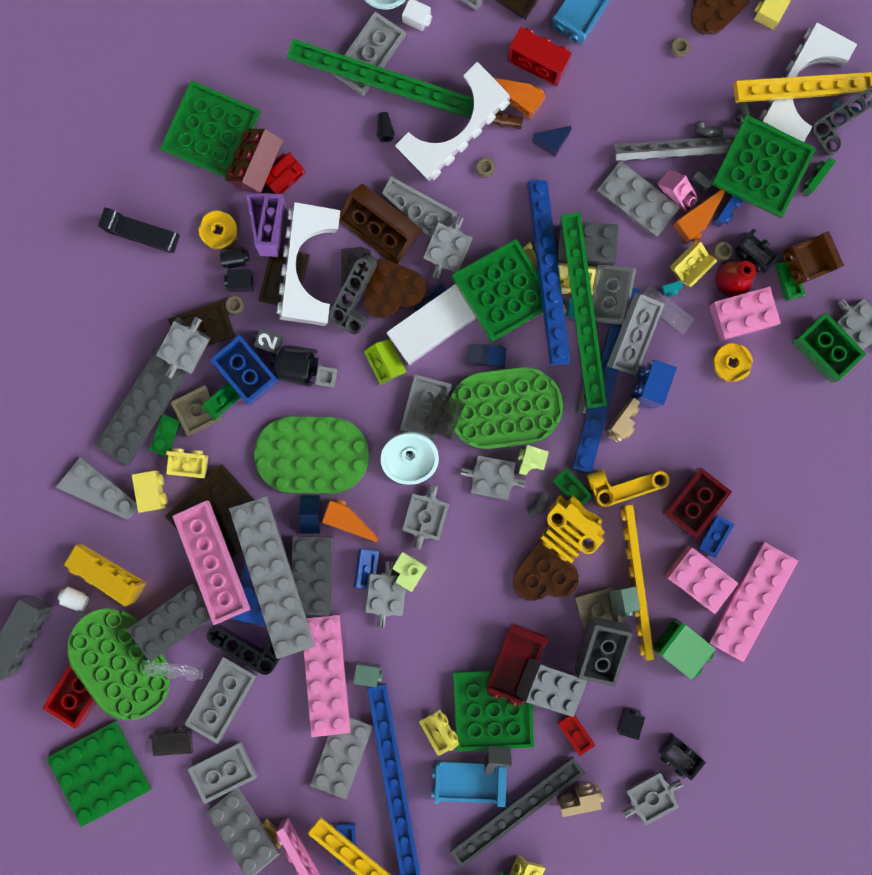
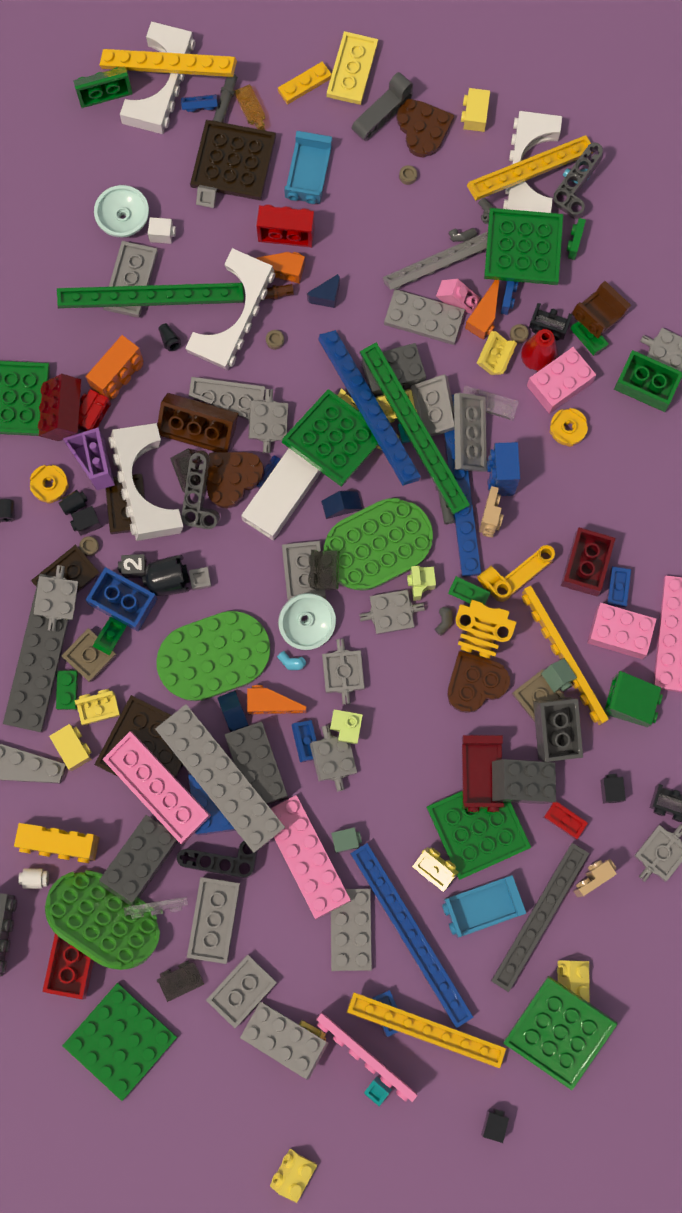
camera: 25 degrees left, 10 degrees down
lime panel [364,339,407,385] -> none
dark grey panel [483,746,512,774] -> none
teal plate [659,281,683,298] -> none
dark grey panel [689,164,719,193] -> none
none -> orange brick [85,335,144,400]
none -> medium azure arm [277,651,306,670]

